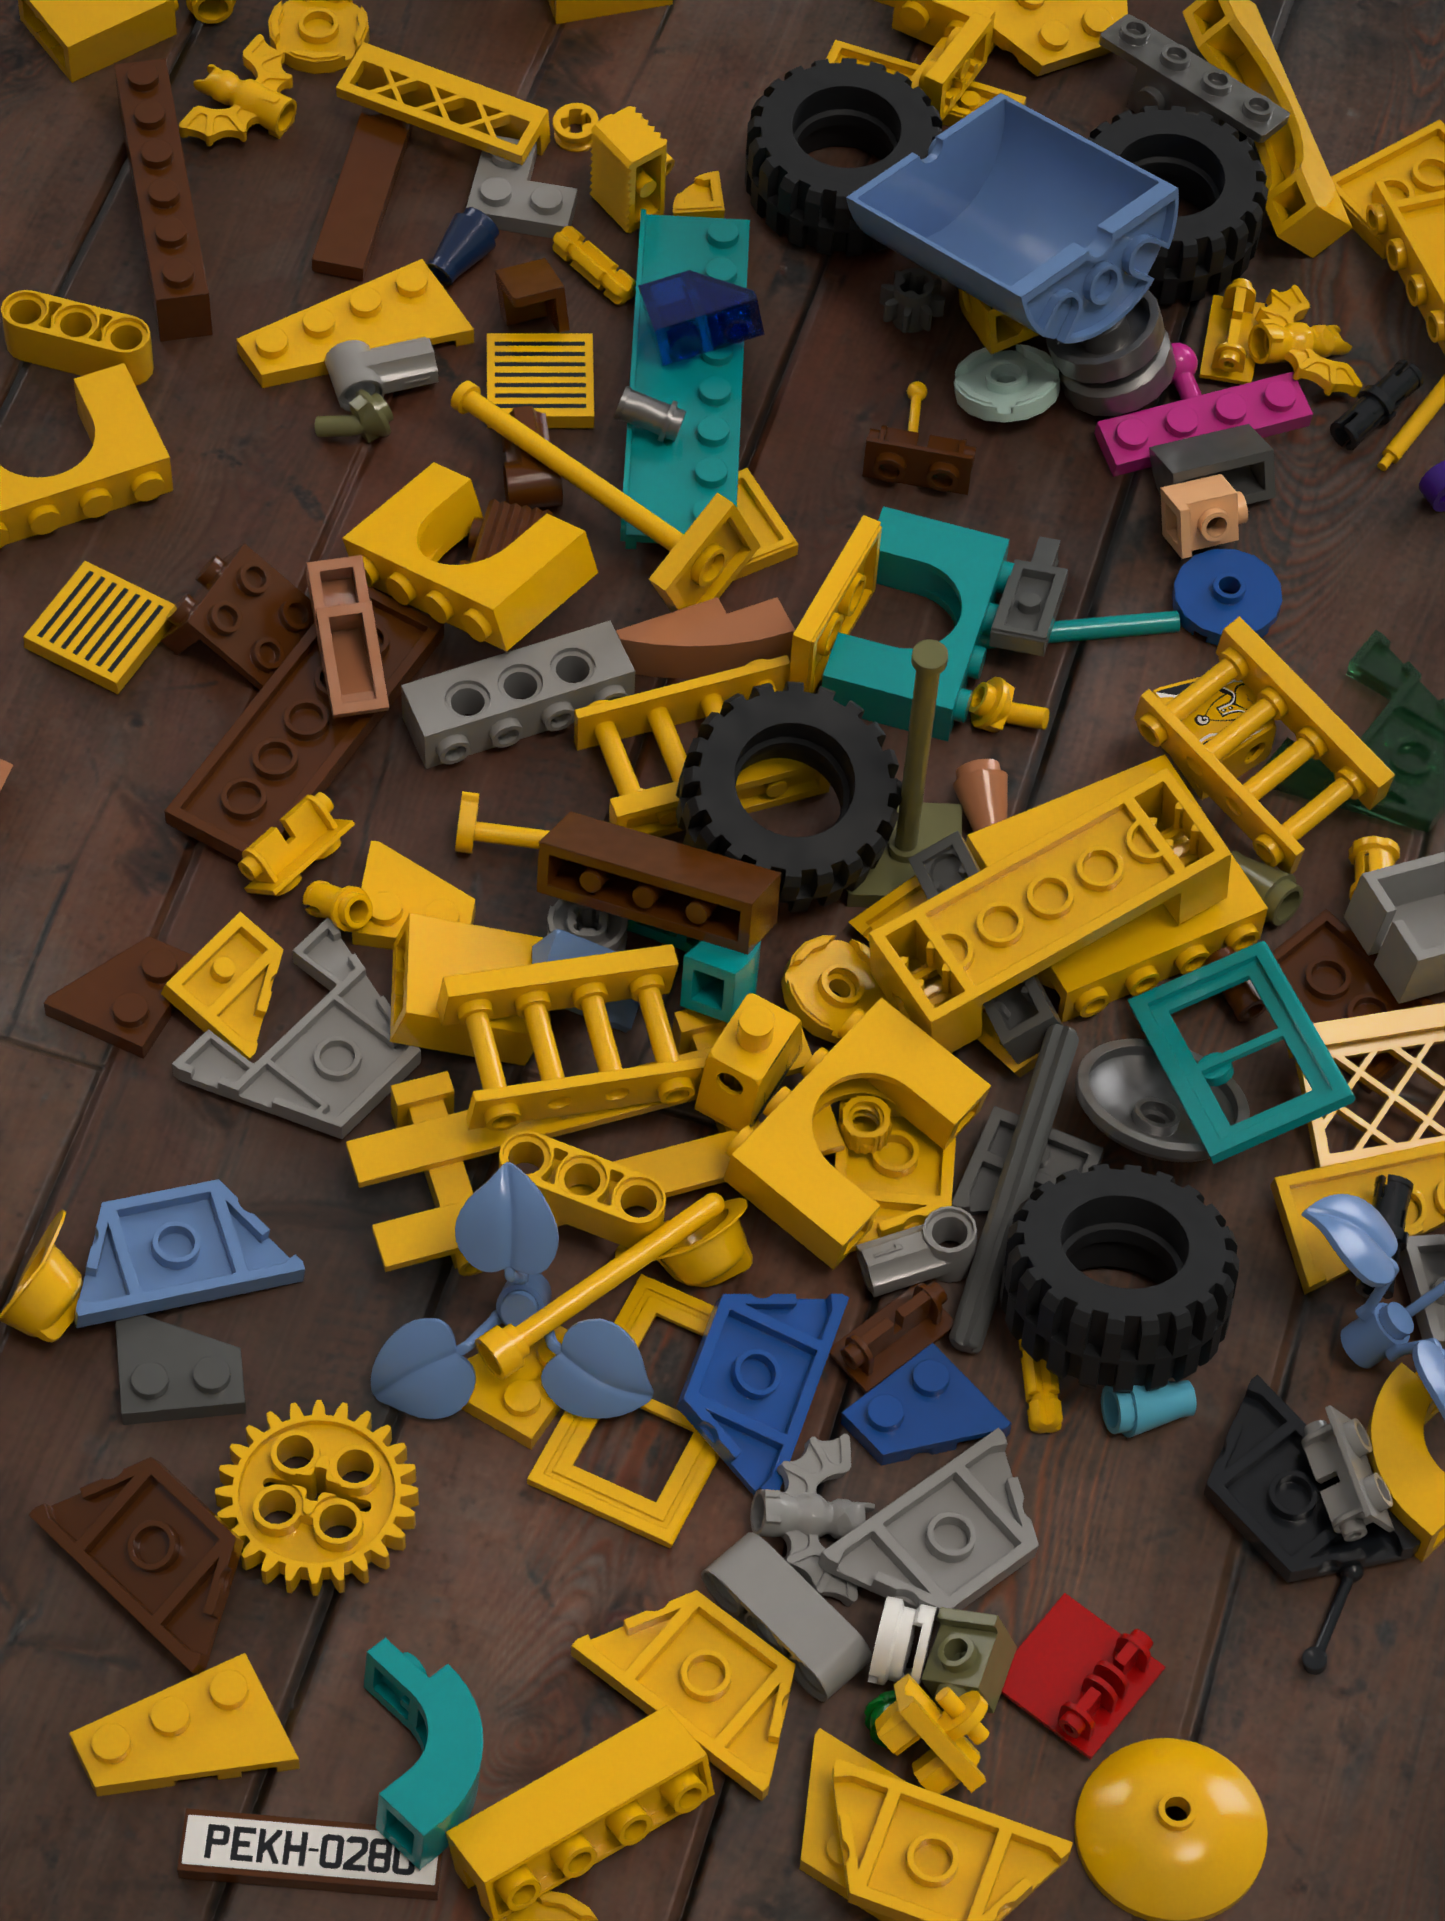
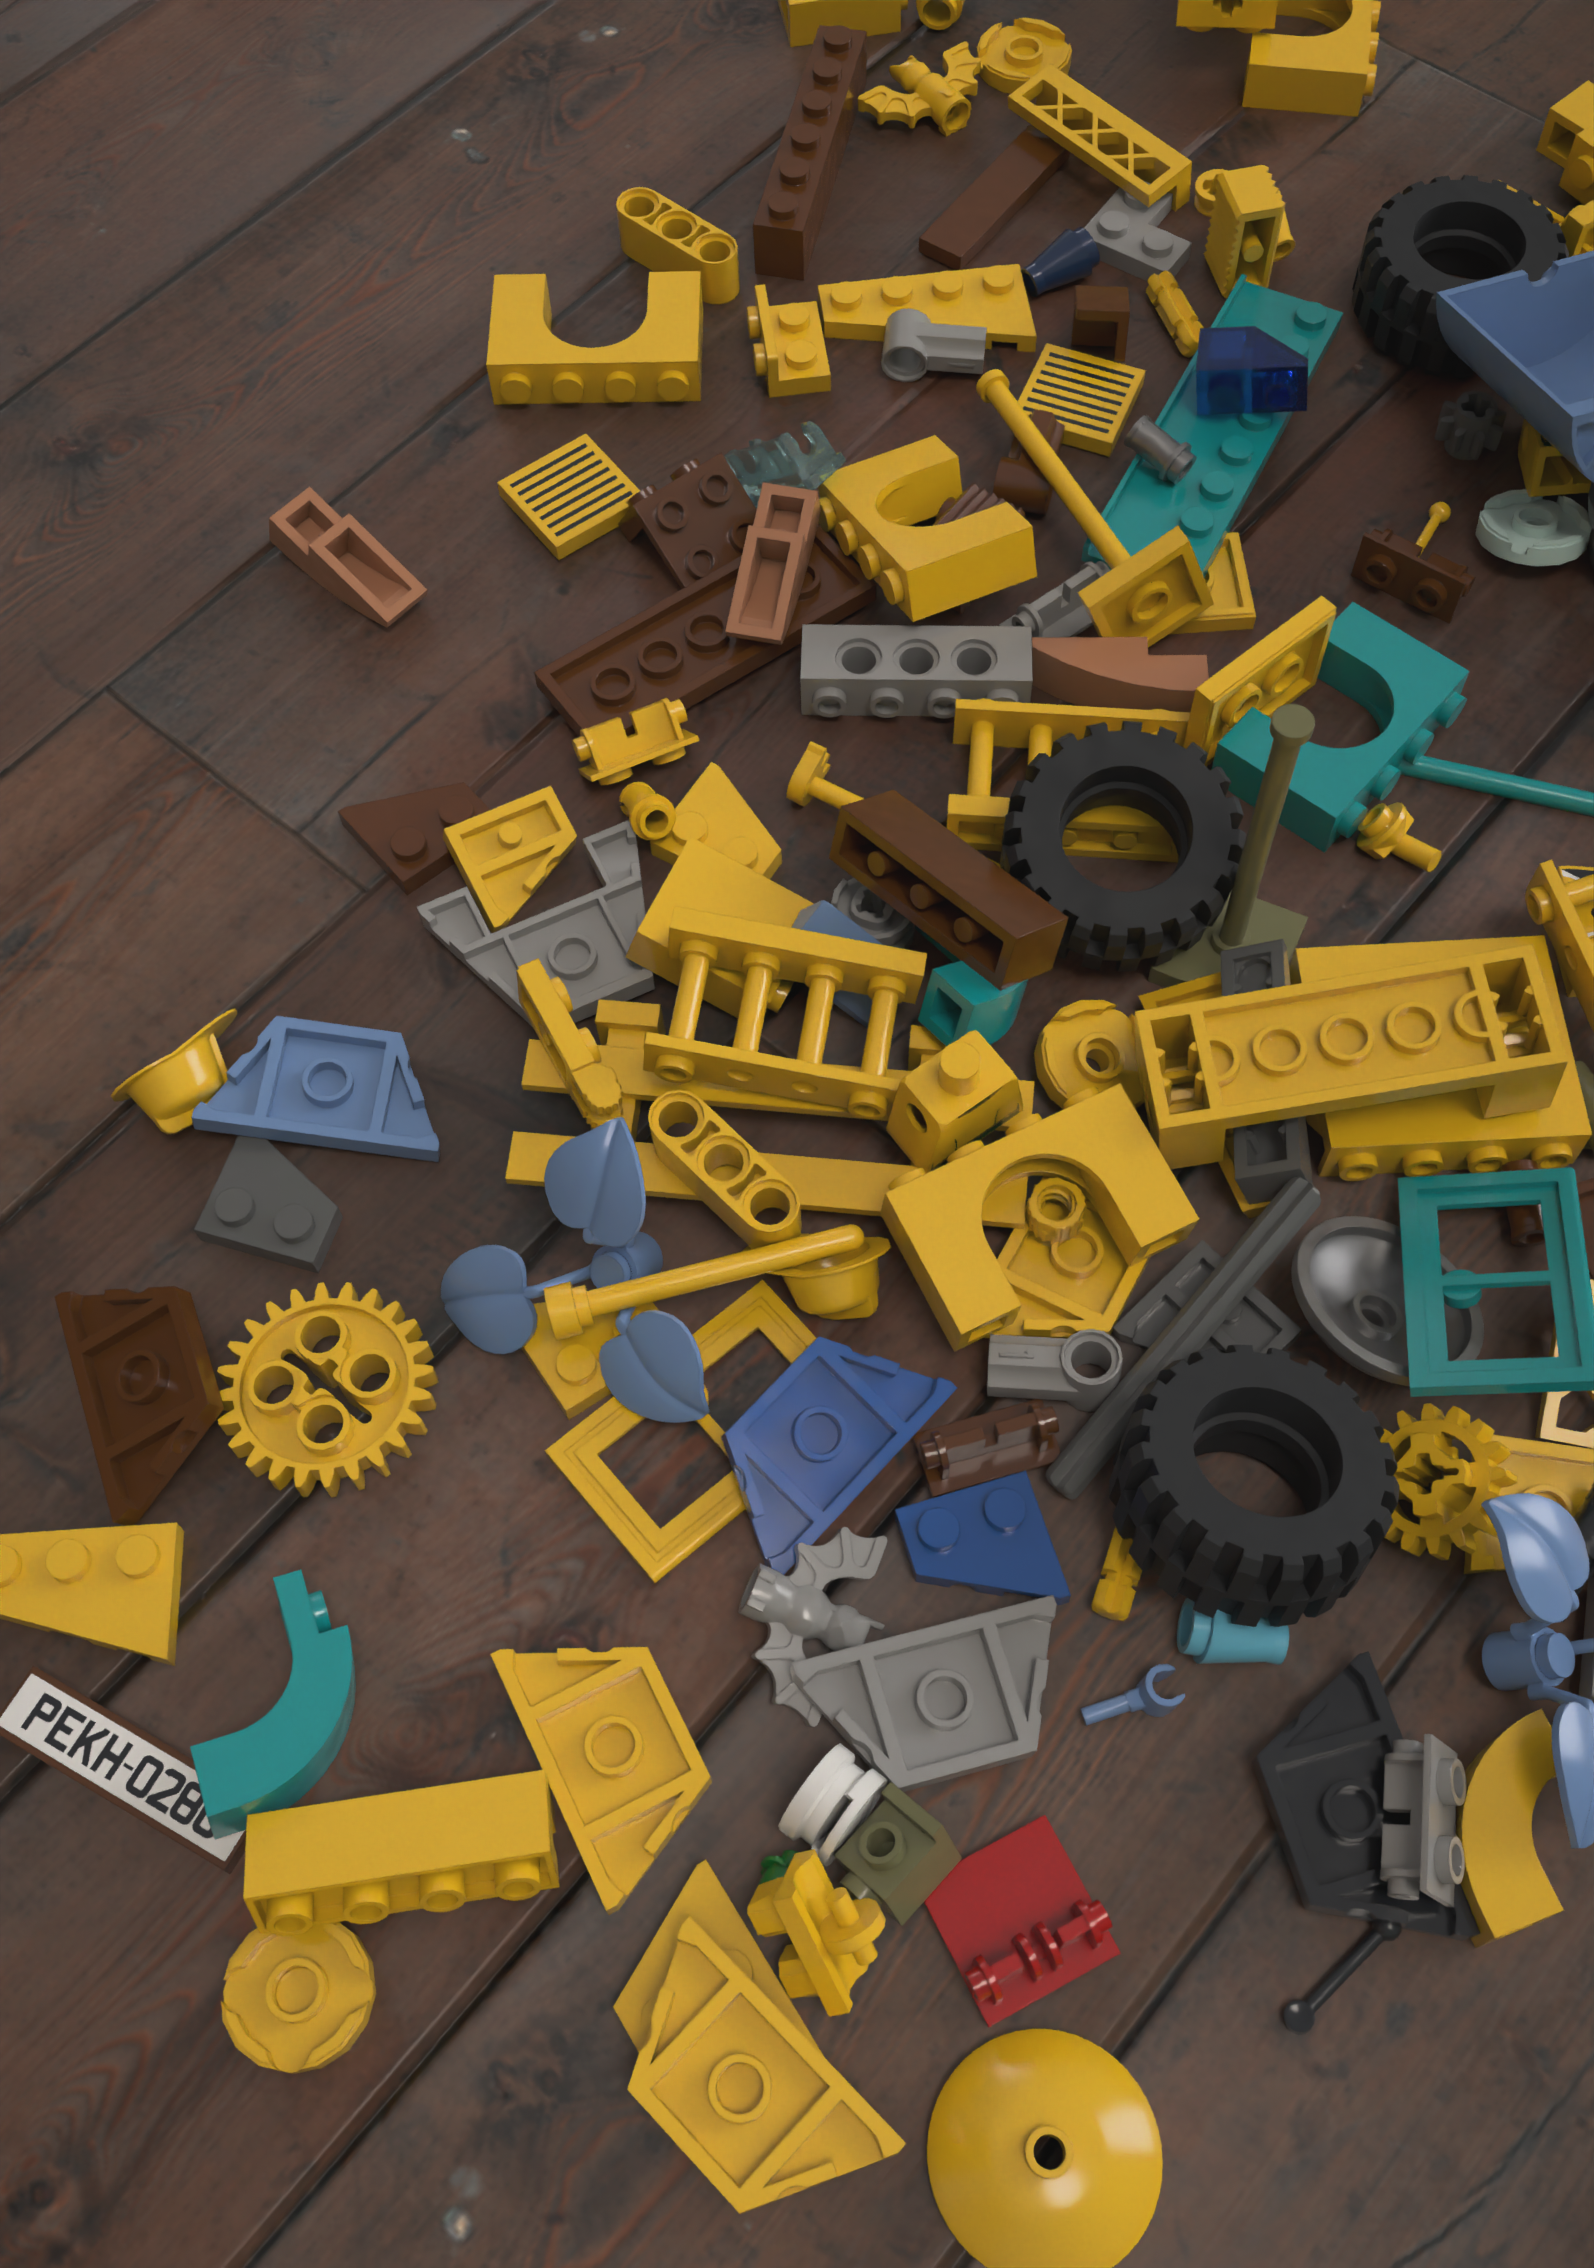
camera: 30 degrees right, 5 degrees up
olive plate [315,389,394,443] -> none
yellow tile [673,171,725,218] -> none
light grey beam [701,1532,872,1702] -> none
nougat cone [953,759,1008,832] -> none
dark grey hinge [989,536,1068,657] -> none
none -> yellow hinge [516,958,623,1129]
none -> clear light blue hinge [724,421,846,508]
none -> yellow bracket [746,284,831,398]
none -> light grey hinge [999,561,1110,637]
none -> medium blue hand [1080,1664,1185,1726]
none -> yellow gear [1380,1403,1517,1560]

